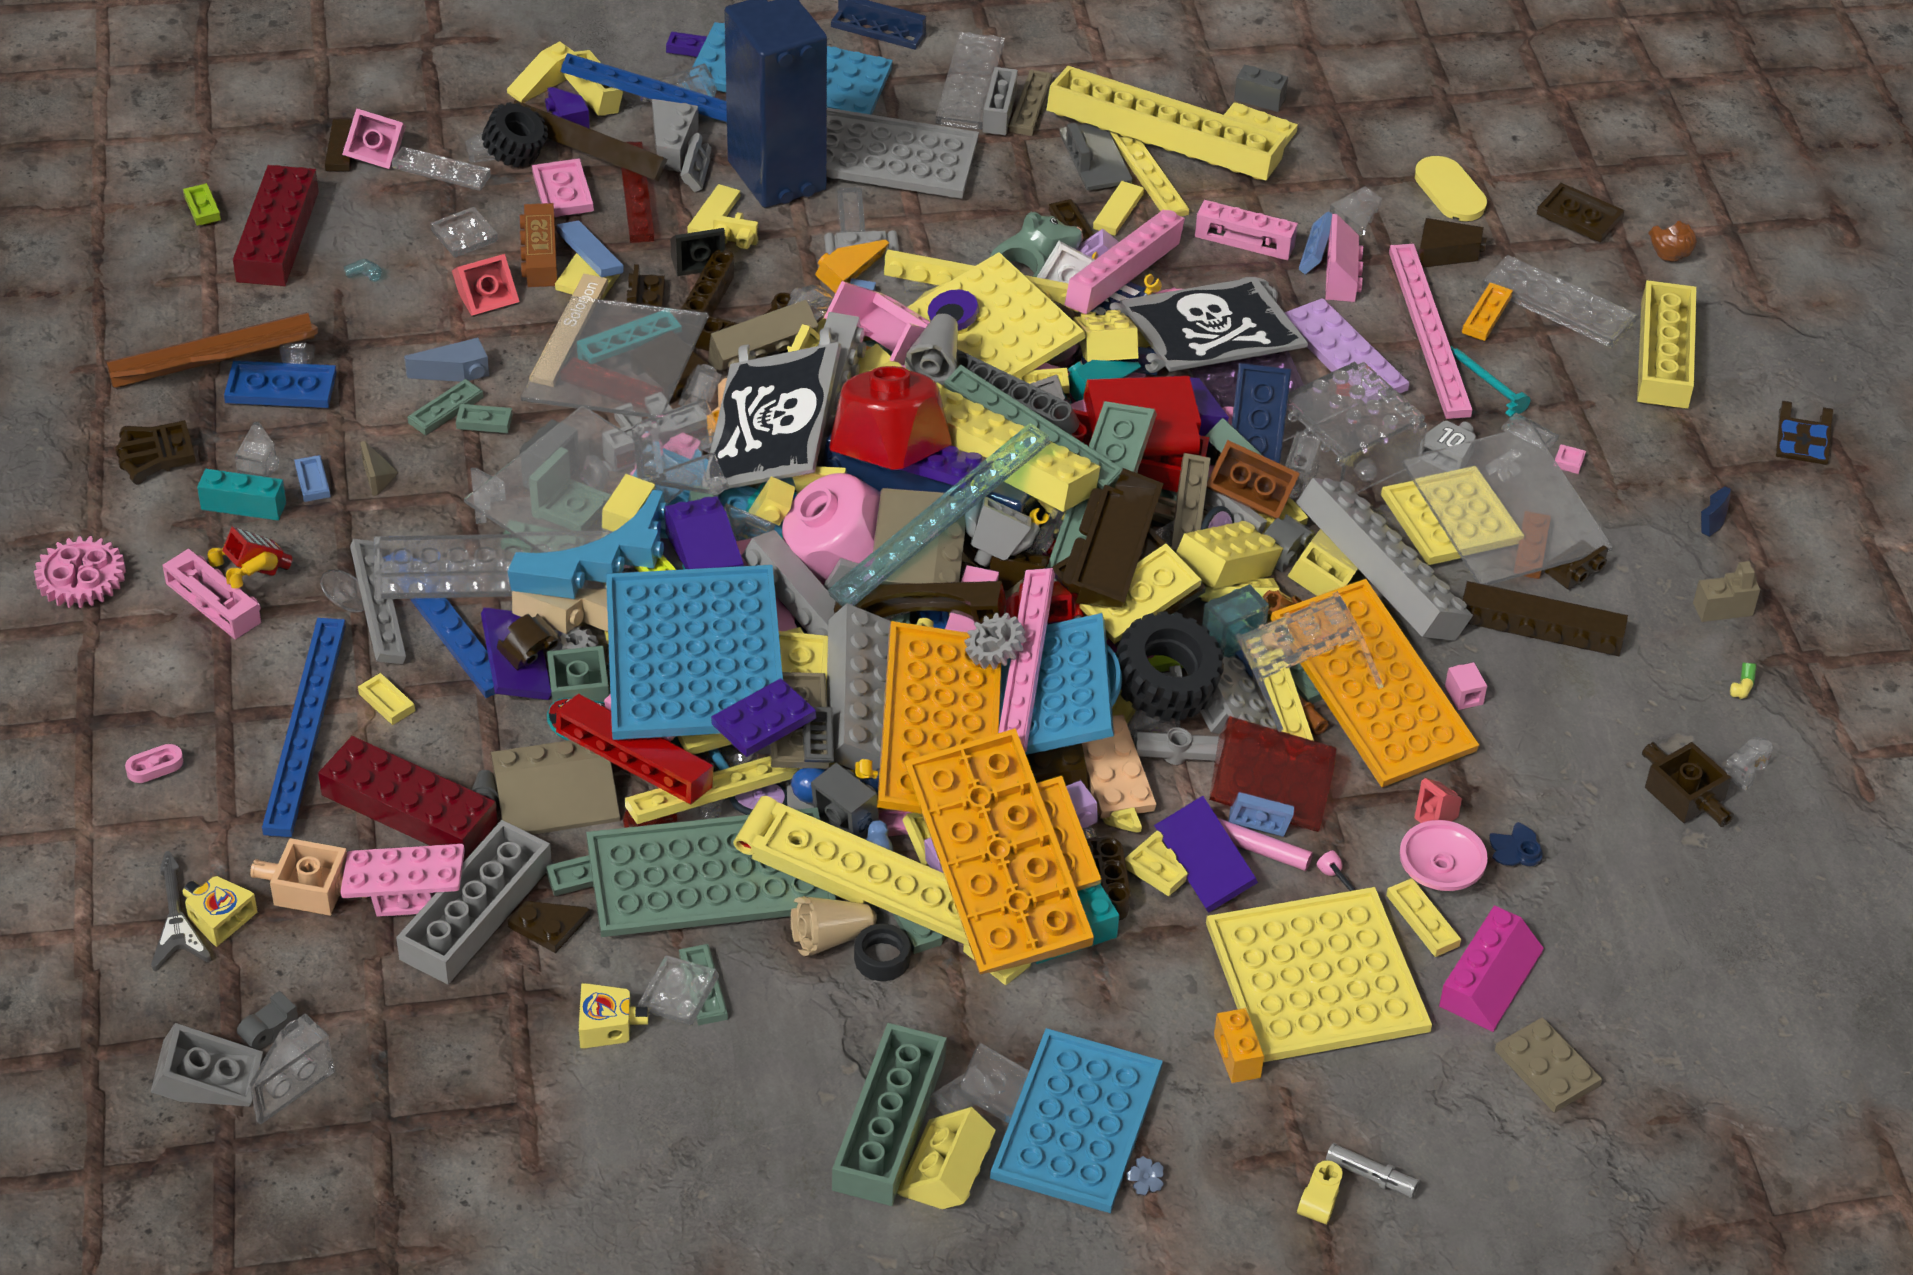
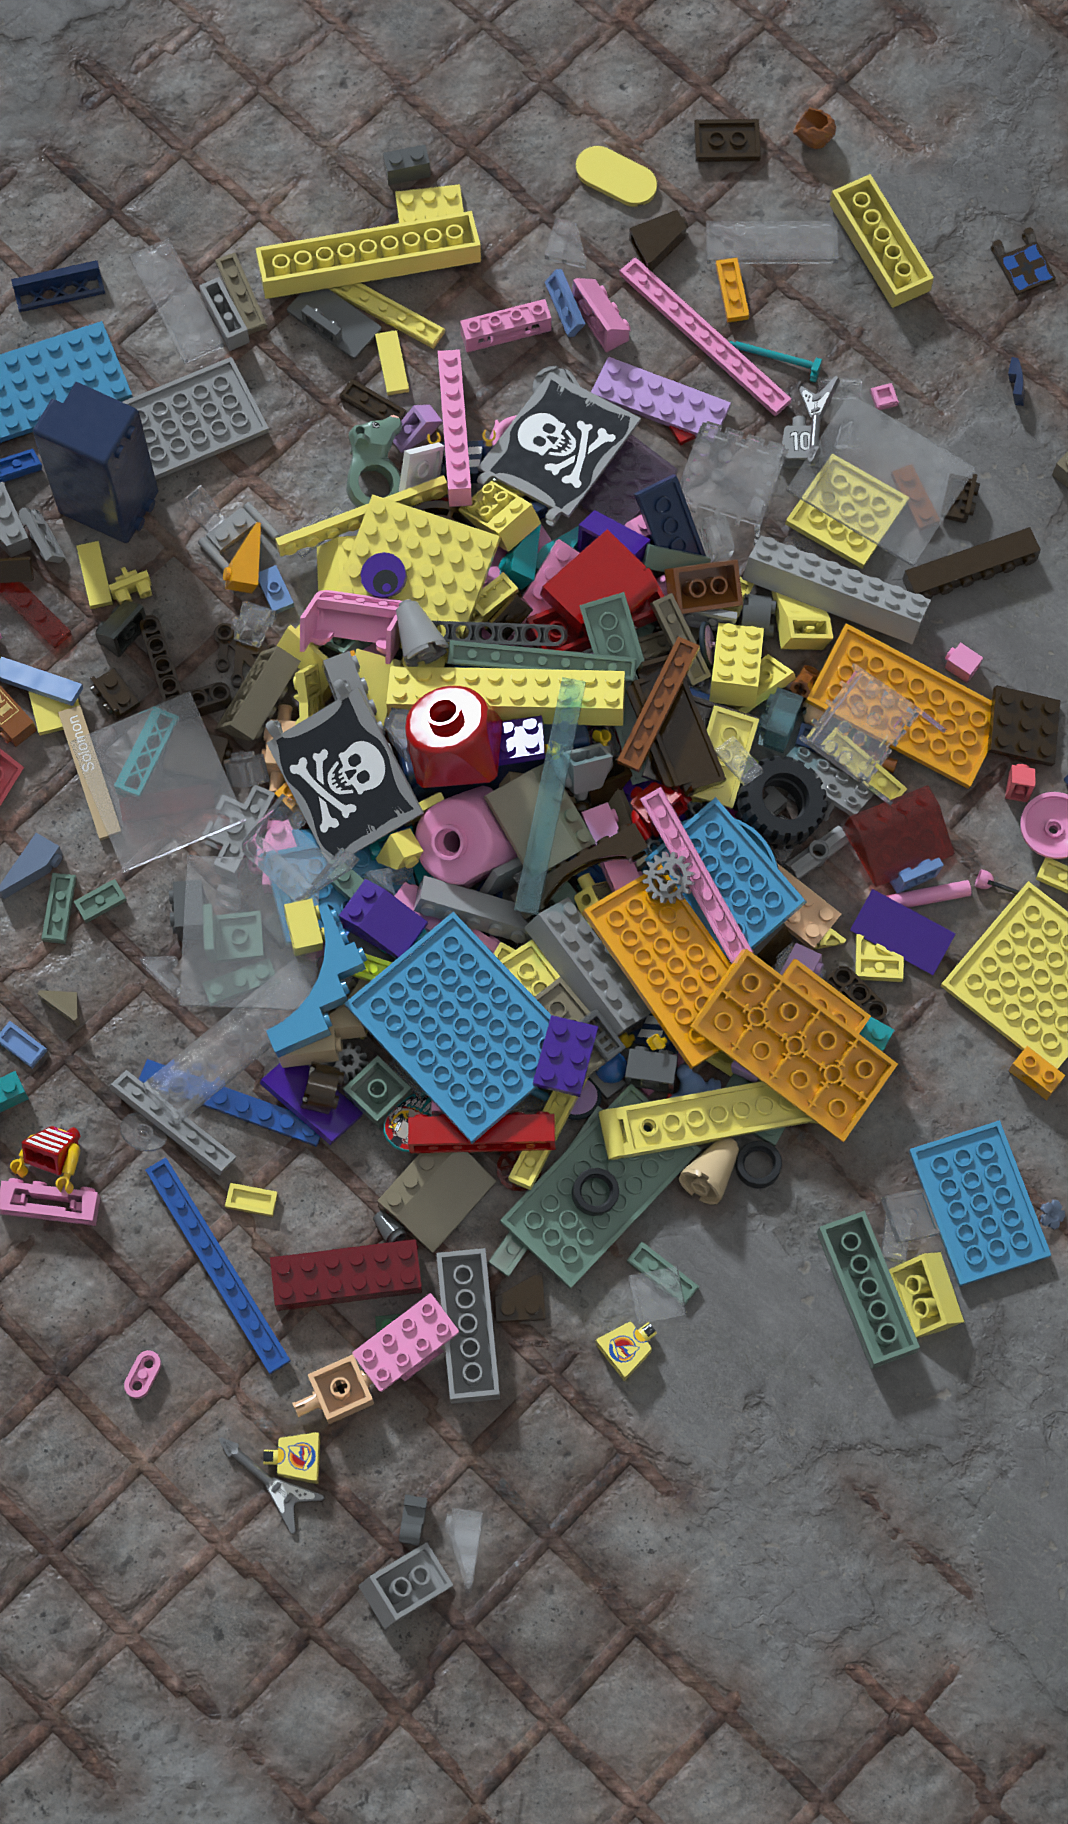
camera: 35 degrees left, 25 degrees up
none -> black tyre [572,1168,620,1216]
none -> dark orange plate [617,636,700,772]
none -> clear plate [714,736,763,786]
none -> flat silver piece [799,376,840,465]
none -> dark brown plate [987,685,1061,767]

